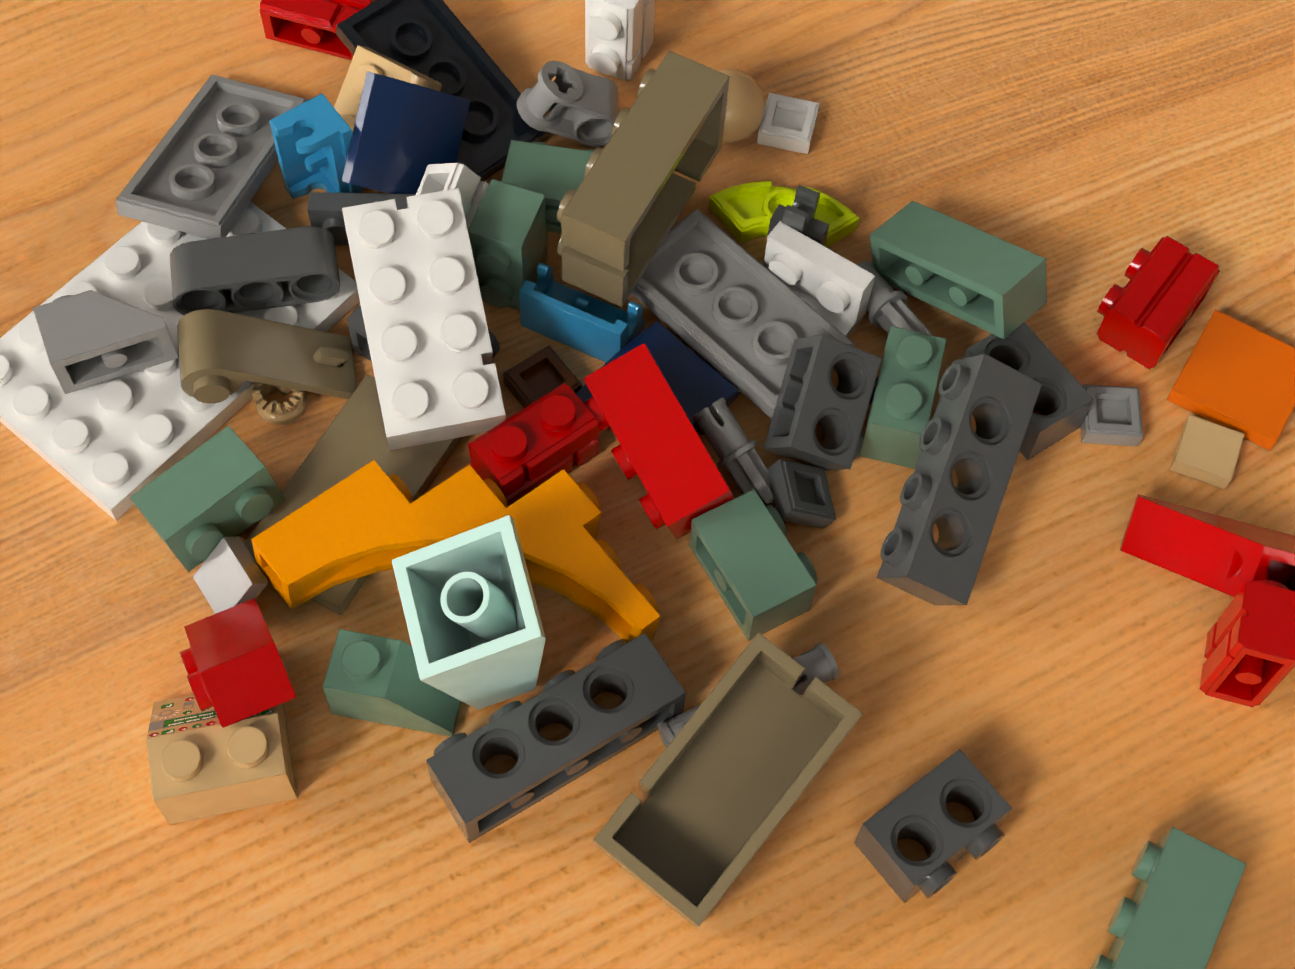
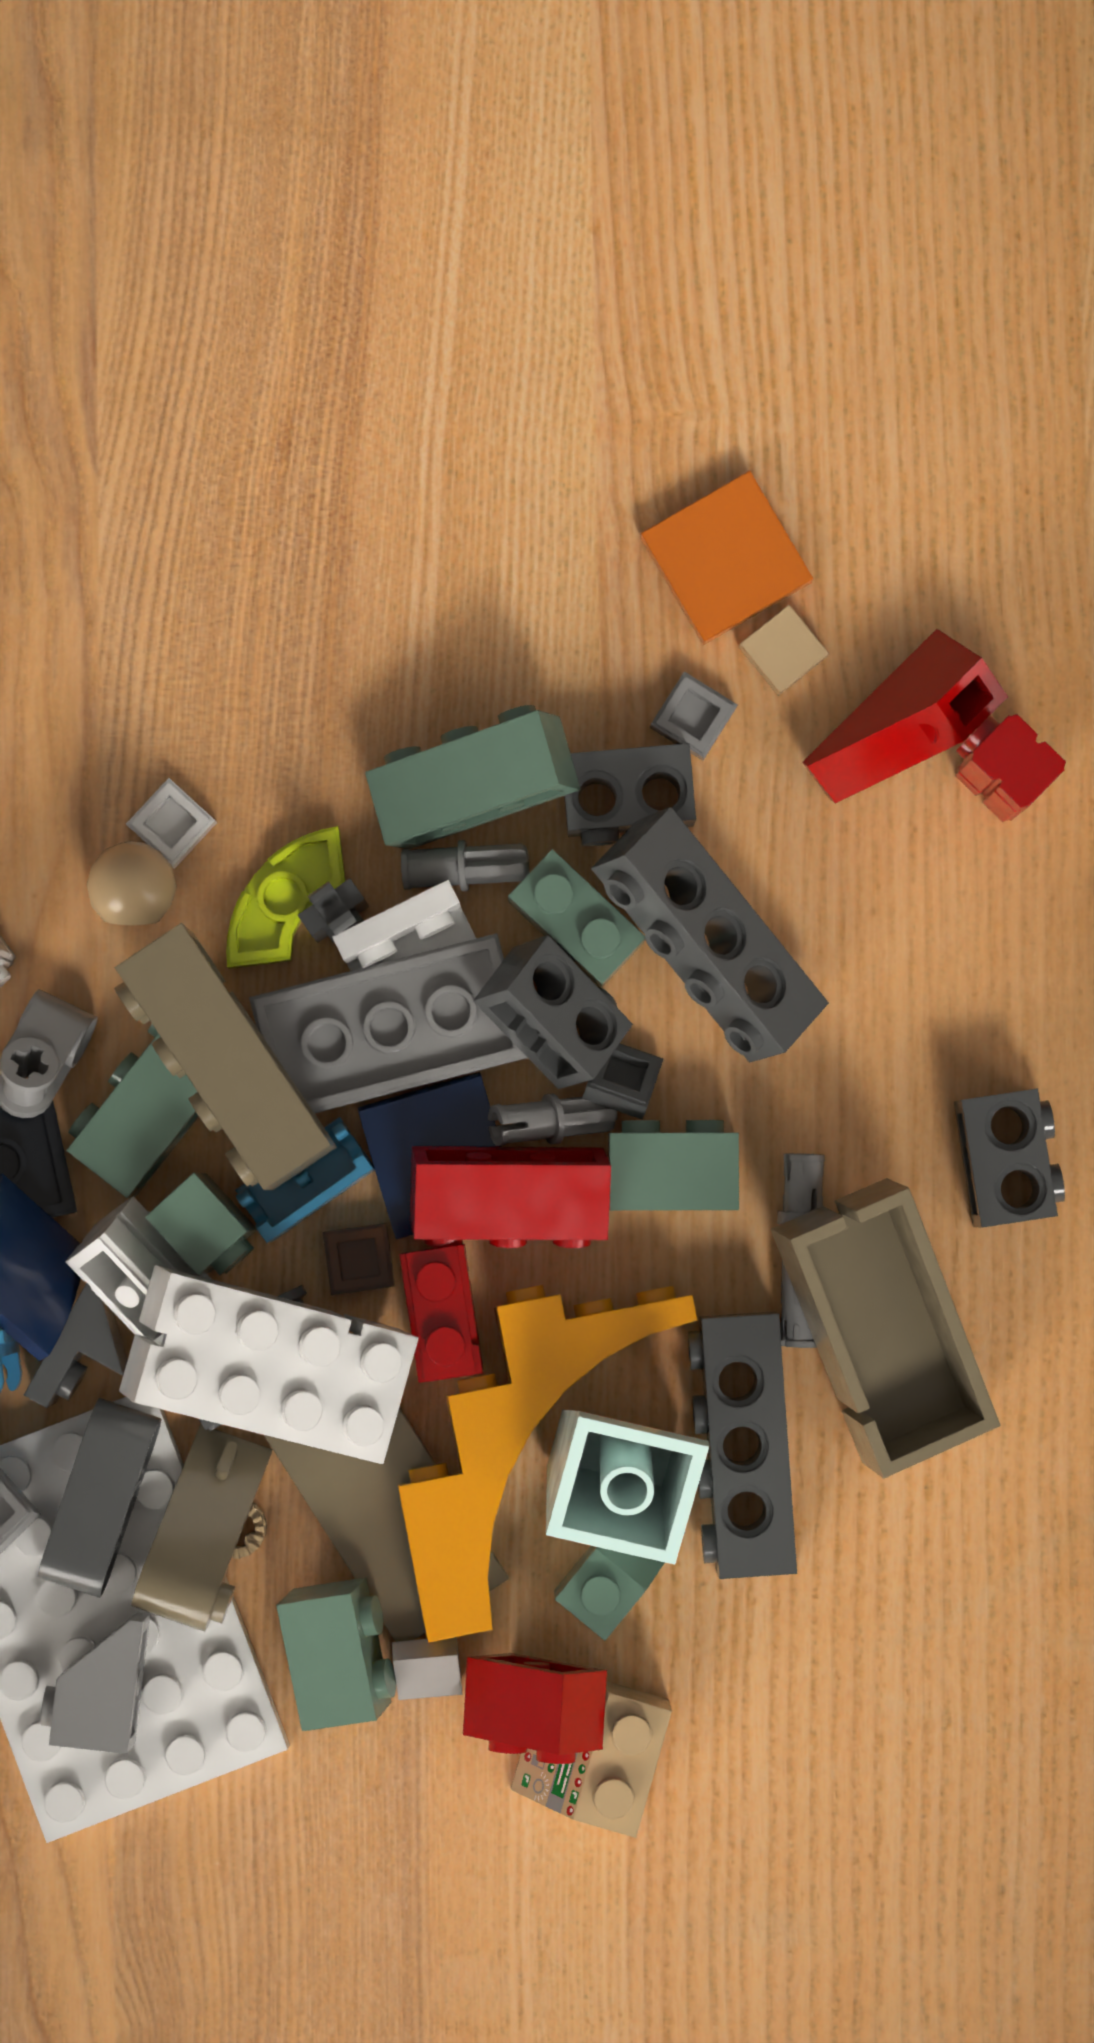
camera: 60 degrees left, 25 degrees up
red brick [1097,236,1220,369] -> none

